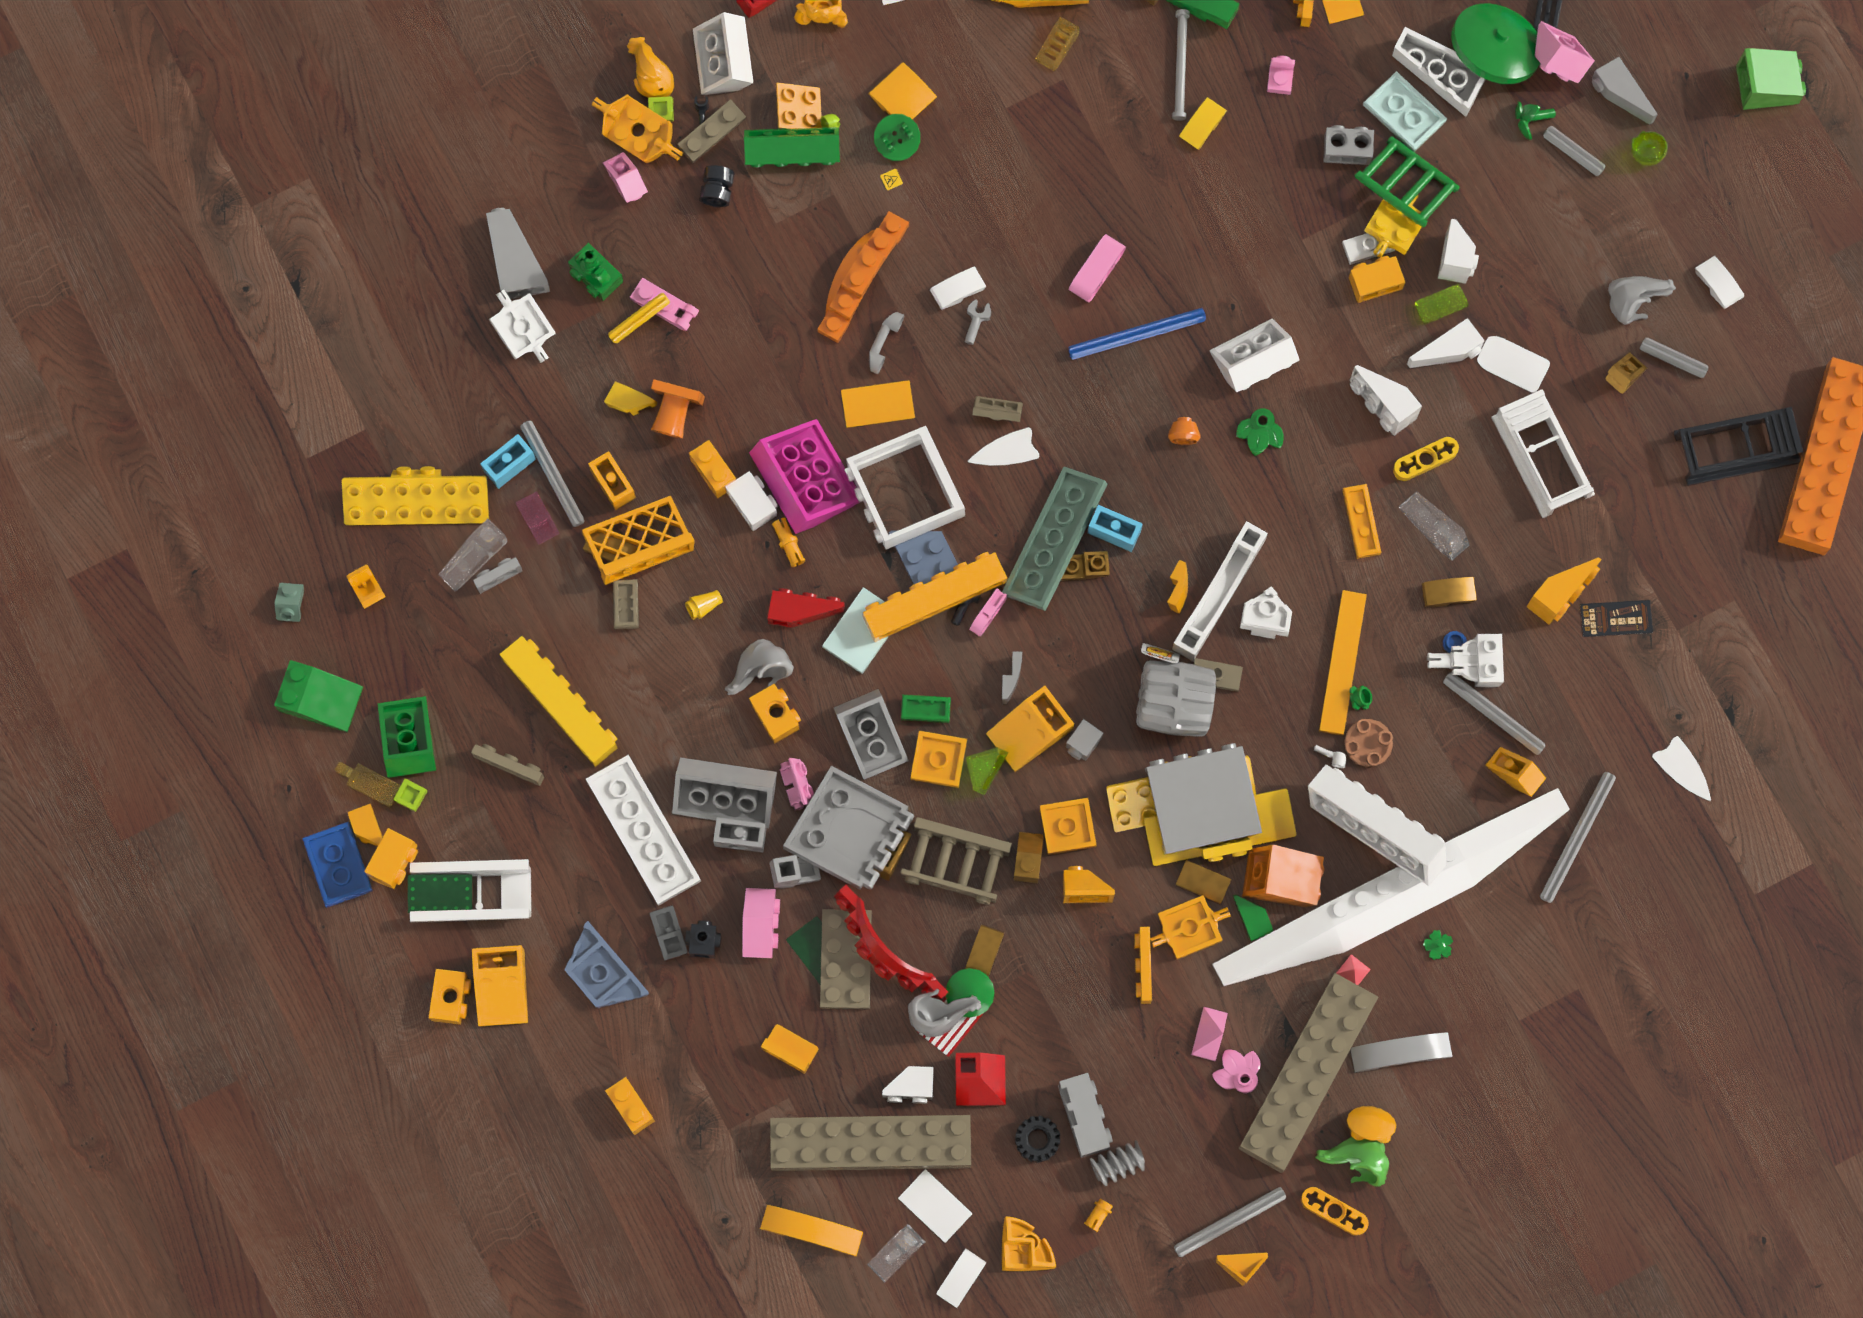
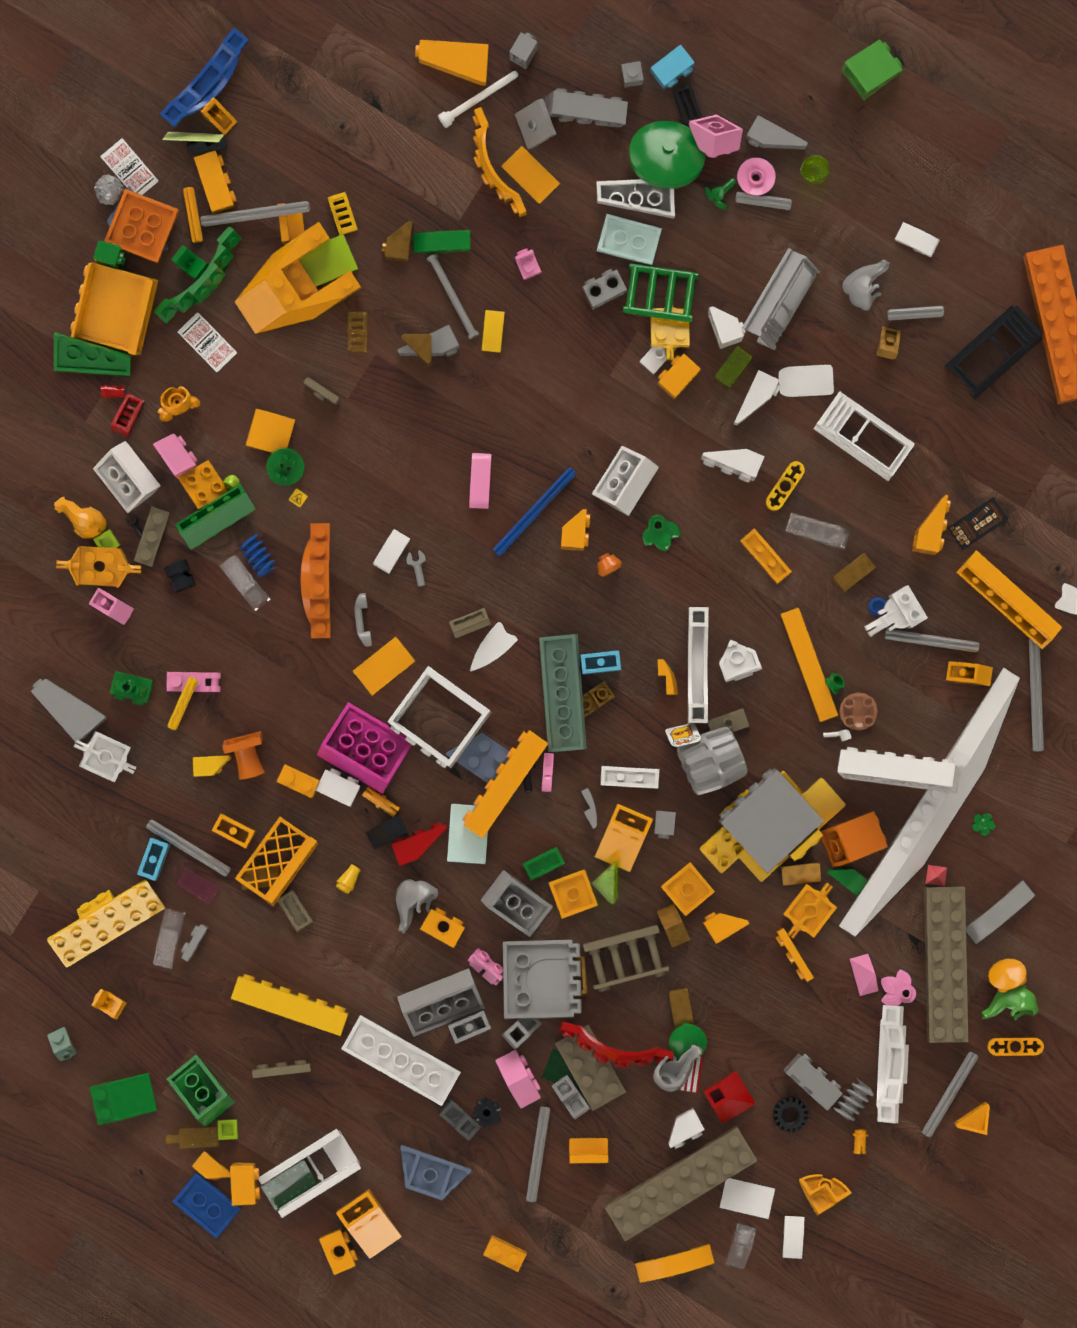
camera: 30 degrees left, 10 degrees up
none -> bright pink slope [153,434,198,479]
none -> clear slope [220,554,270,611]
none -> blue piece [239,534,278,577]
none -> dark tan plate [303,377,340,406]
none -> black slope [366,815,409,850]
none -> light grey slope [398,325,459,357]
none -> pearl gold slope [401,334,432,366]
none -> light grey axle [526,1106,550,1202]
none -> light grey slope [552,1075,591,1119]
none -> light orange slope [561,509,590,551]
none -> white plate [601,766,659,789]
none -> bright pink dish [737,158,776,196]
none -> light grey piece [742,248,820,350]
none -> white piece [876,1005,909,1123]
none -> light orange brick [956,550,1062,649]

